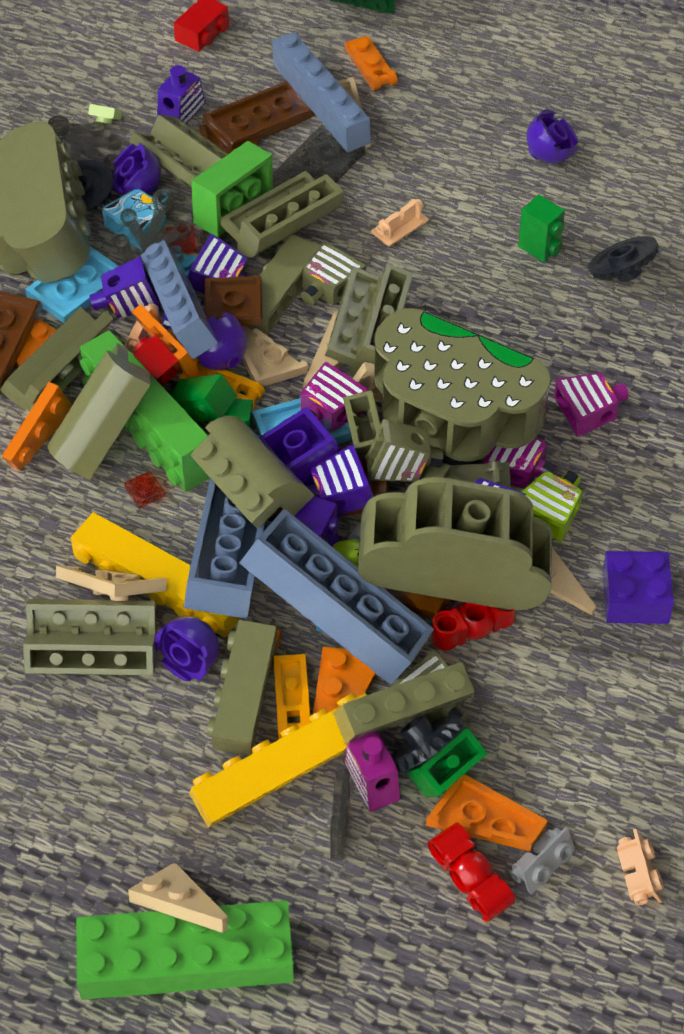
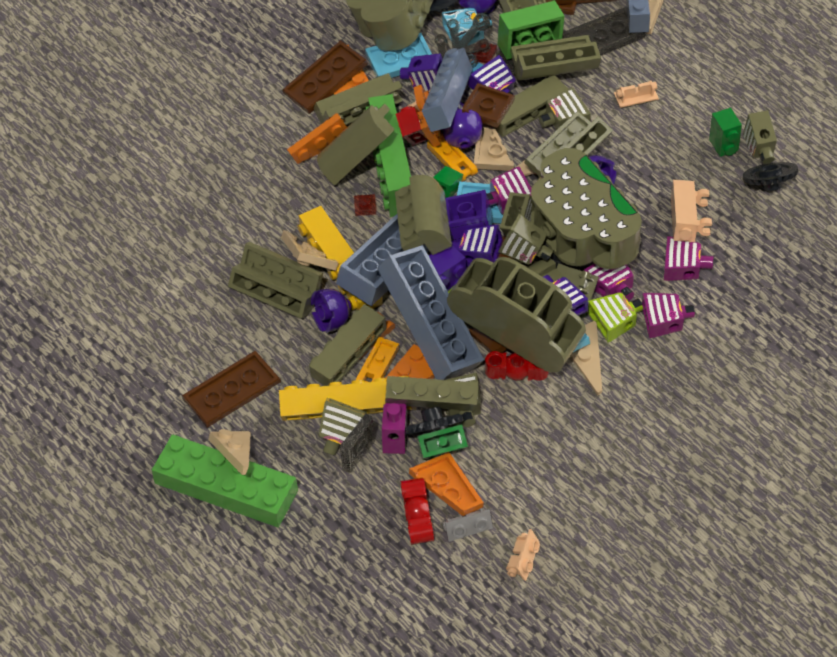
camera: 30 degrees right, 0 degrees up
green brick [170,374,237,422] -> none
dark purple cylinder [526,109,578,164] -> none
dark purple brick [602,551,674,624] -> none
none -> reddish brown tile [182,351,281,428]
none -> olive torso [319,397,367,455]
none -> magenta torso [642,293,695,338]
none -> light nougat brick [671,180,712,242]
none -> olive torso [743,110,777,164]

